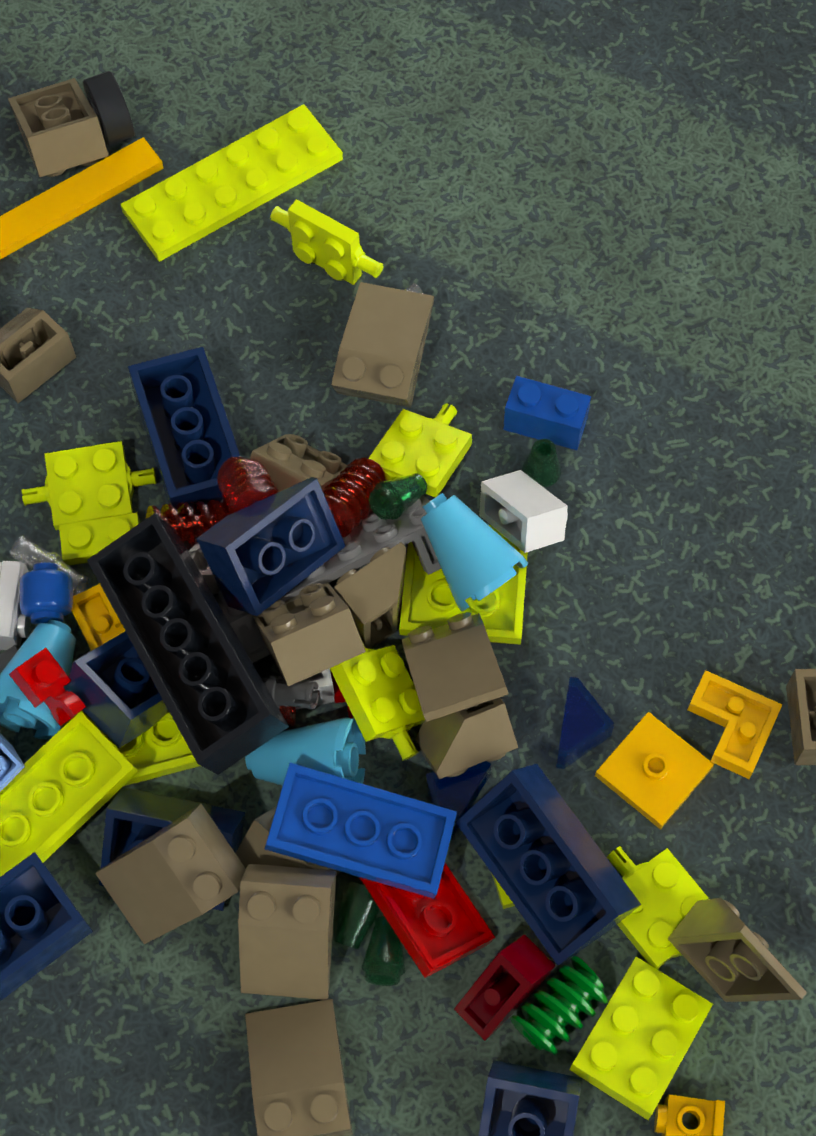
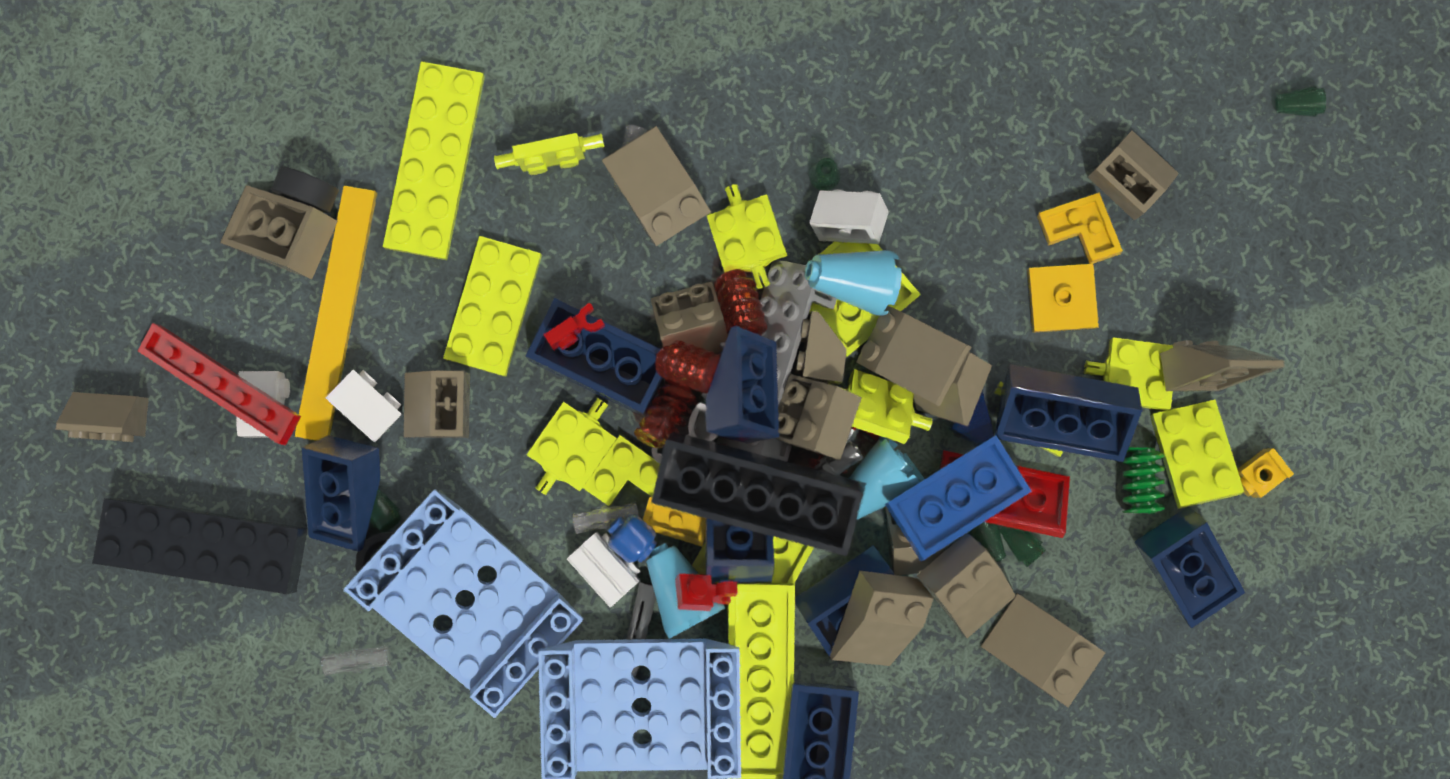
camera: 45 degrees left, 20 degrees up
clear green cone [369,473,427,520] -> none
dark red slope [454,934,556,1041] -> none
blue brick [503,376,591,450] -> none
clear blue slope [556,677,614,769] -> none
none -> neon yellow plate [443,236,542,377]
none -> red plate [544,303,605,350]

